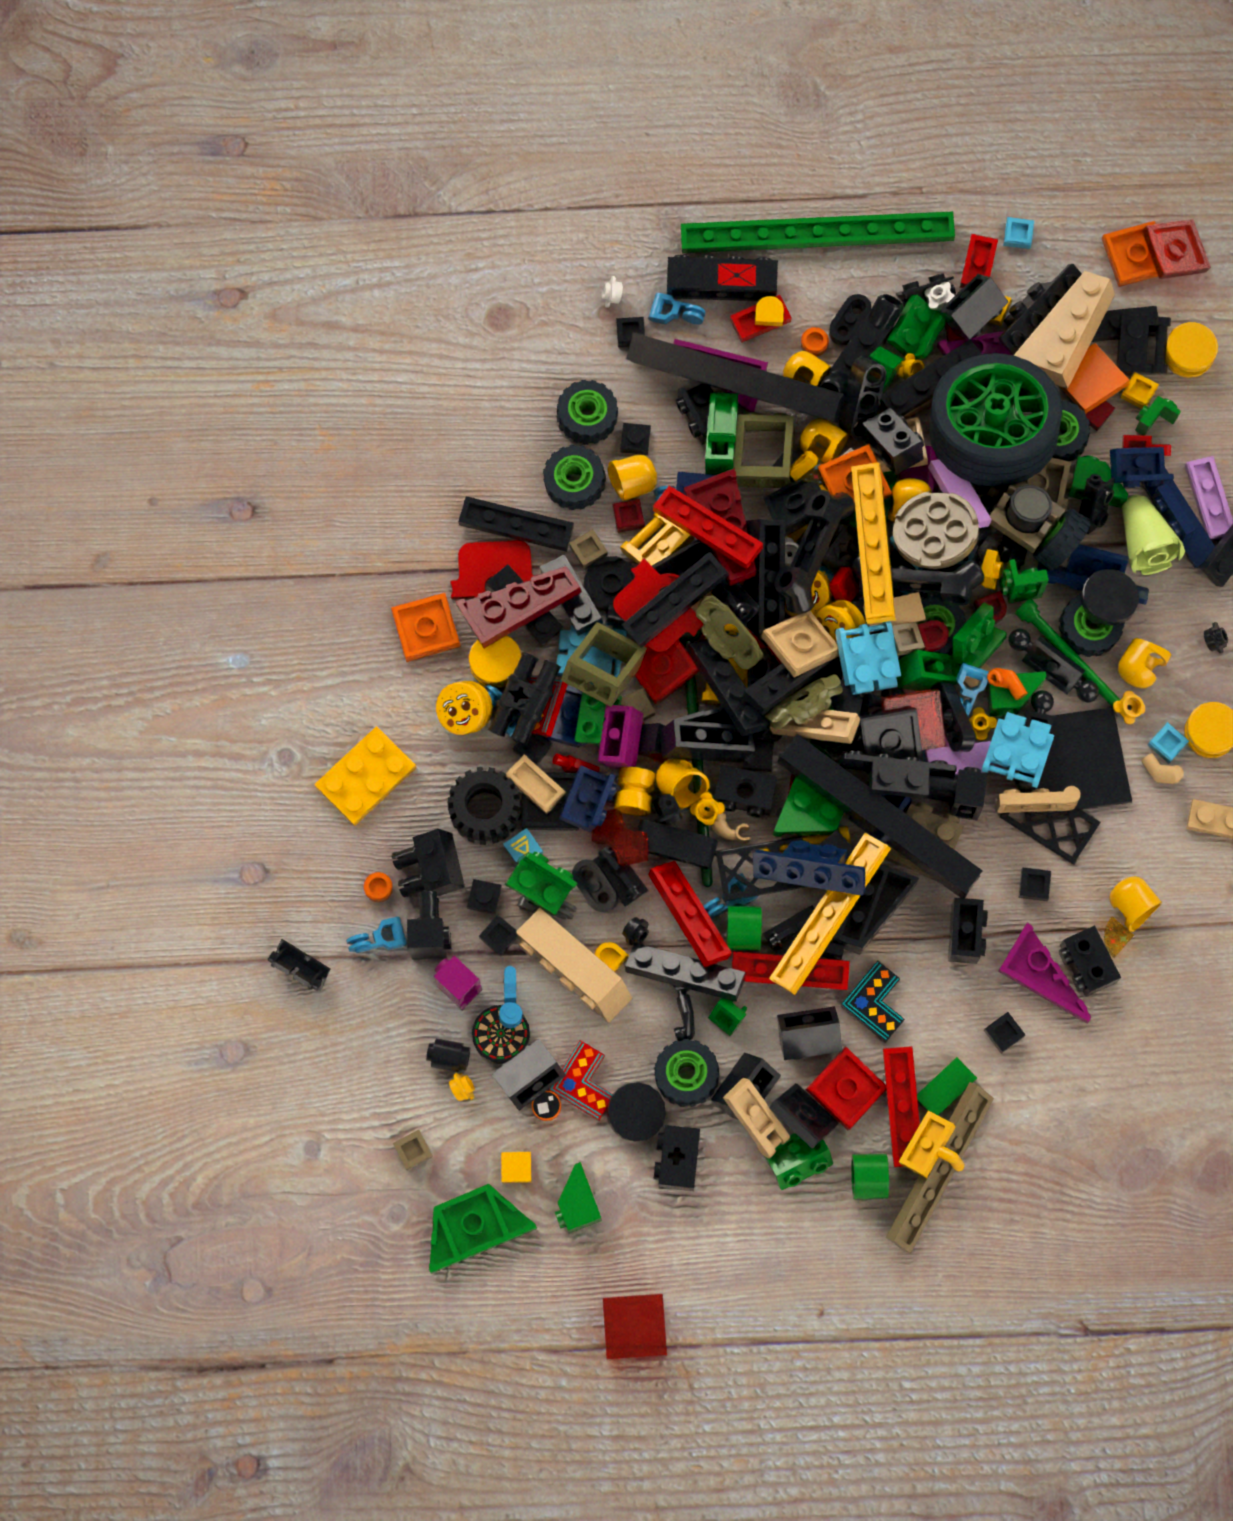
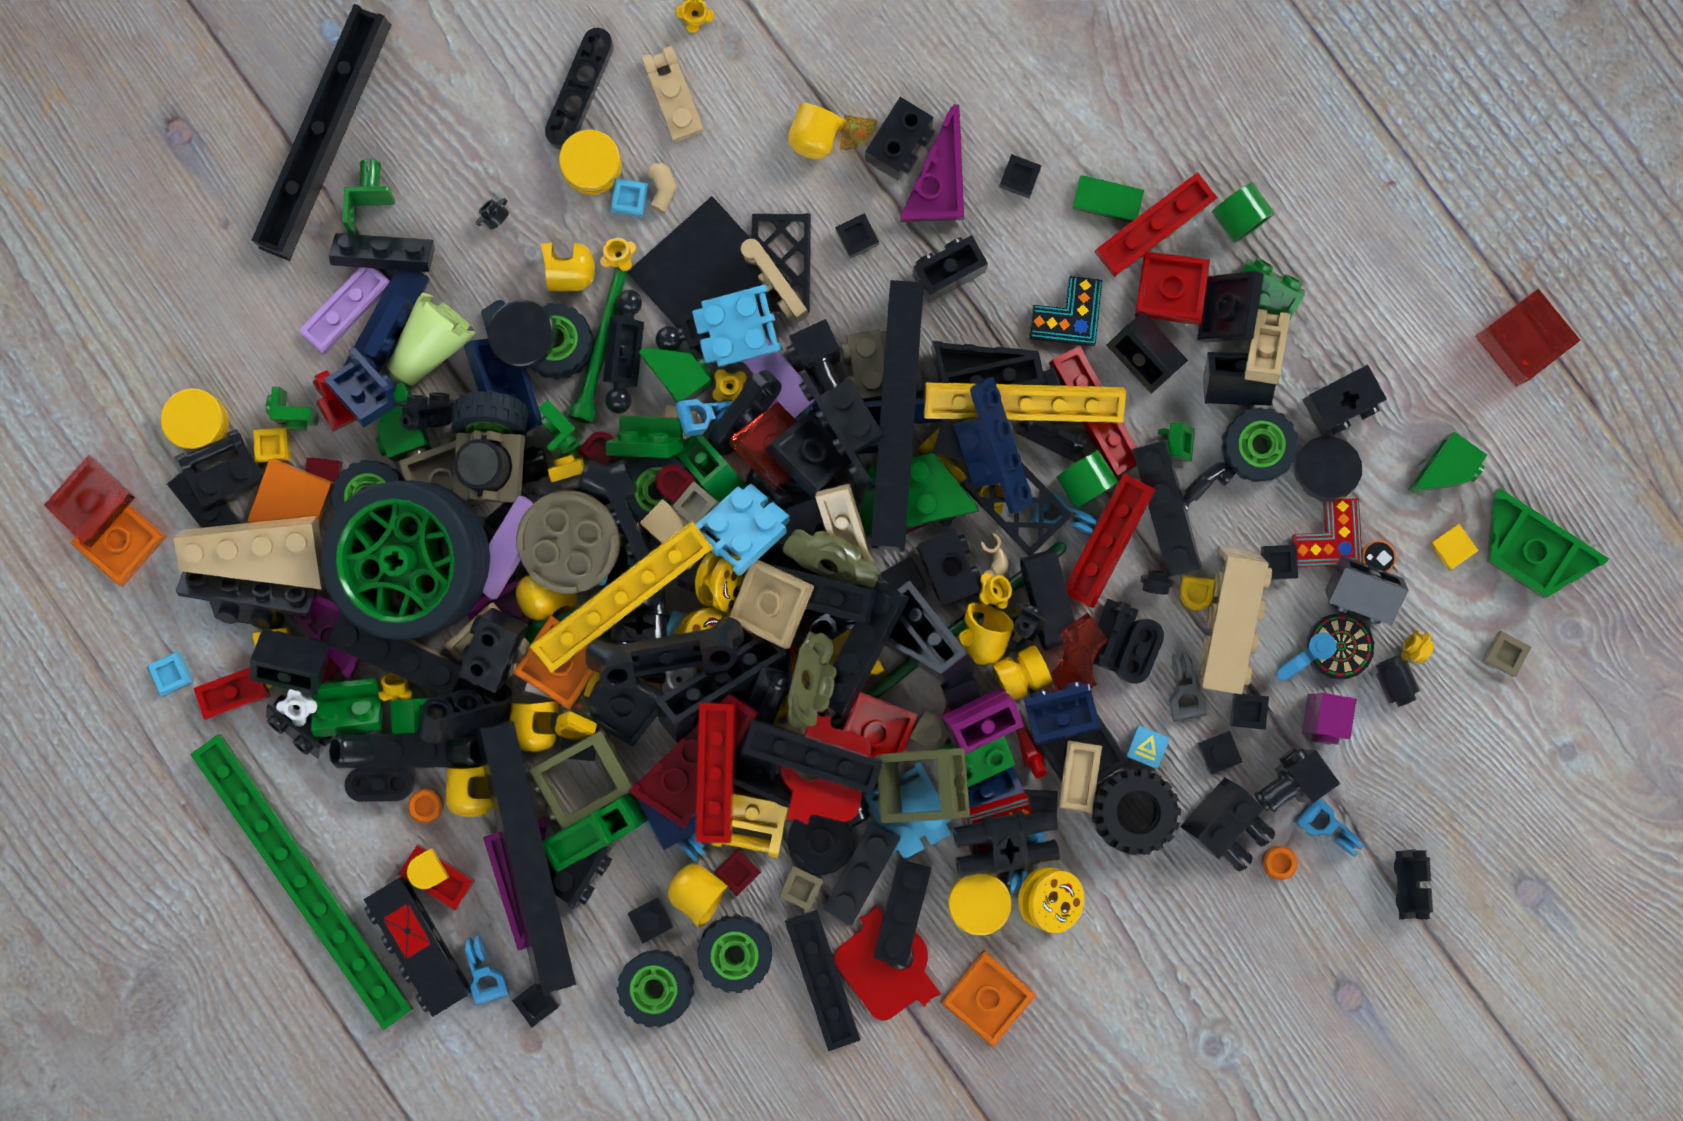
camera: 125 degrees left, 10 degrees up
yellow plate [314,726,417,826] -> none
wing [455,566,582,648] -> none
green bracket [505,851,577,916] -> none
white plate [601,276,623,308] -> none
red plate [829,567,859,603] -> none
dark tan plate [886,1082,994,1253] -> none
yellow plate [899,1111,965,1178] -> none
orange arm [987,668,1028,700] -> none
none -> black plate [1260,545,1298,580]

